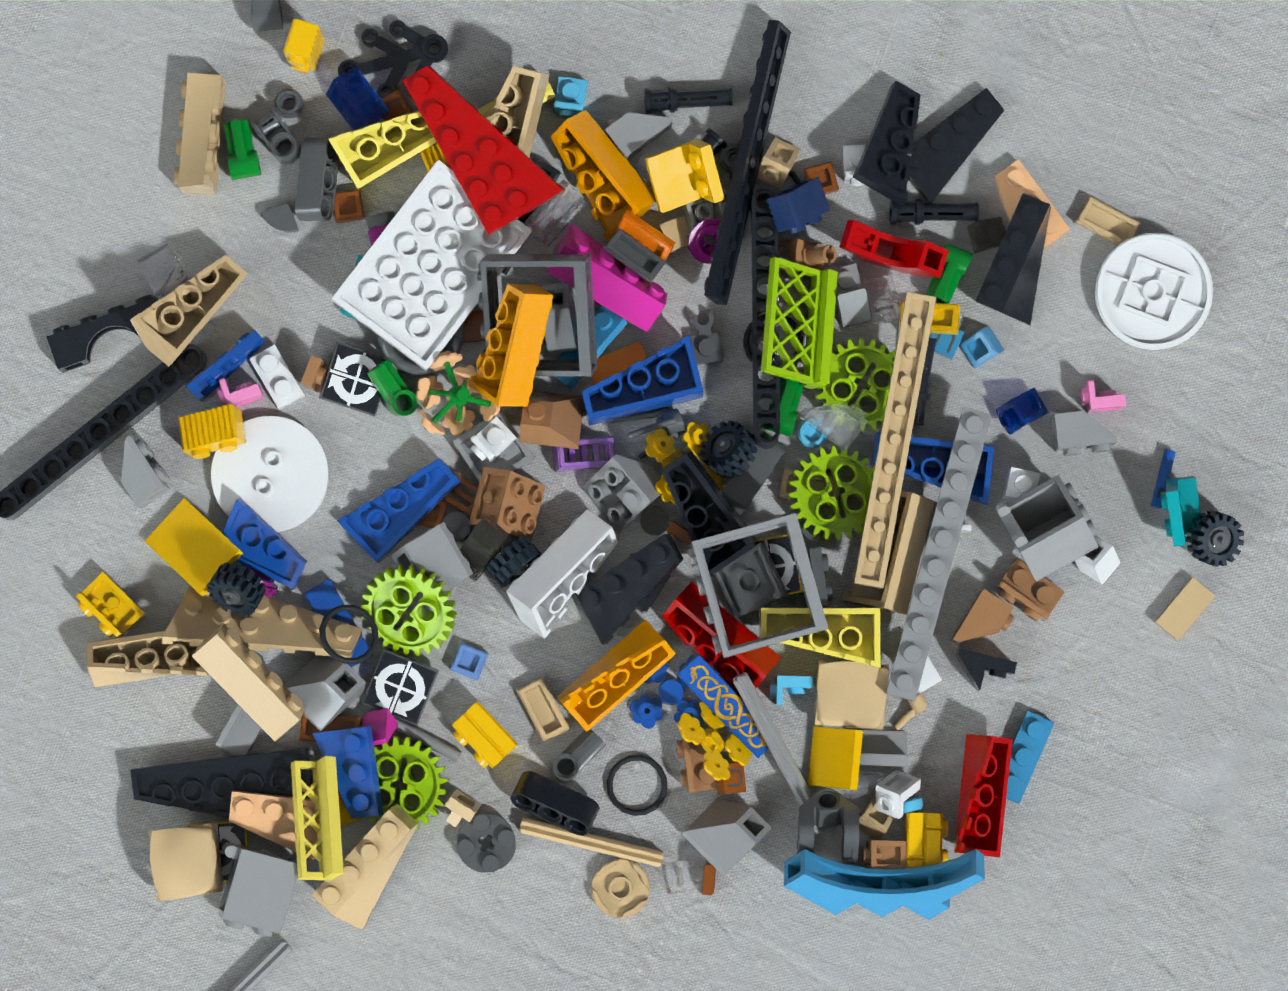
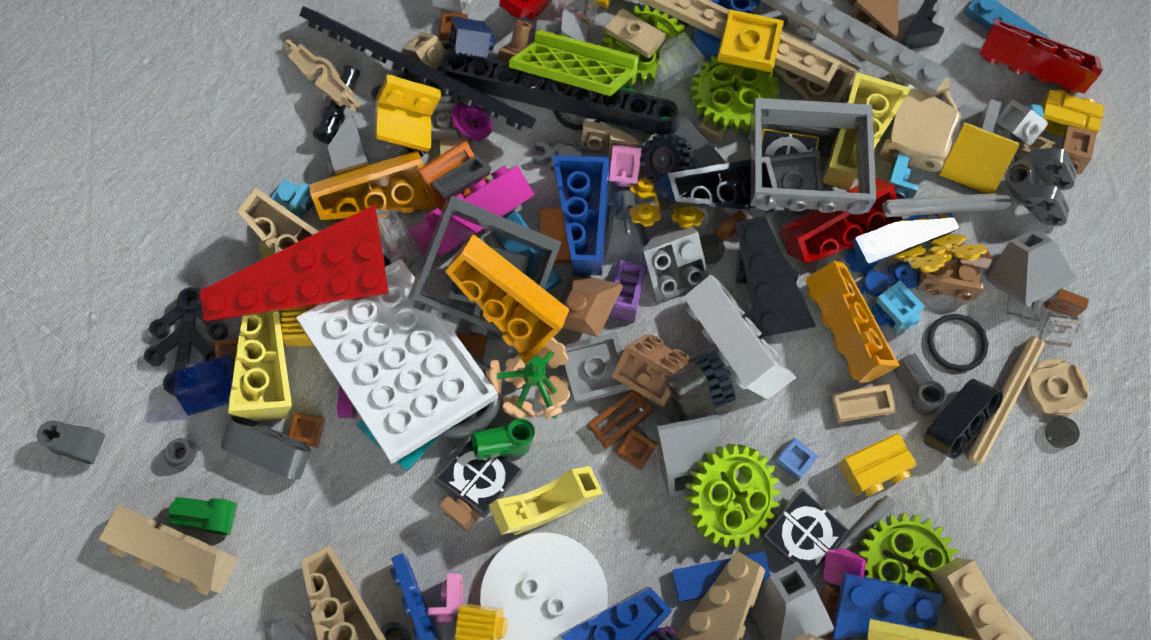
camera: 70 degrees left, 15 degrees down
dark grey piece [250,106,300,164] -> none
white plate [250,344,305,410] -> none
dark grey tile [261,202,299,233] -> none
yellow brick [283,19,325,74] -> none
black piece [319,605,379,664] -> none
blue wing [337,459,461,563] -> none
dark grey tile [366,211,395,230] -> none
tan tile [445,789,481,828] -> none
dark grey plate [457,814,516,873] -> none
white bracket [470,416,517,463] -> none
dark azure arch [784,849,985,920] -> none
medium azure tile [798,418,827,448] -> none
none -> tan piece [282,39,360,112]
none -> light yellow arch [489,466,603,535]
none -> tan slope [580,120,638,161]
none -> tan plate [605,9,665,58]
none -> bright pink bracket [609,145,641,187]
none -> yellow tile [717,9,784,73]
none -> medium azure bracket [876,281,925,333]
none -> clear smoke tile [1045,417,1080,449]

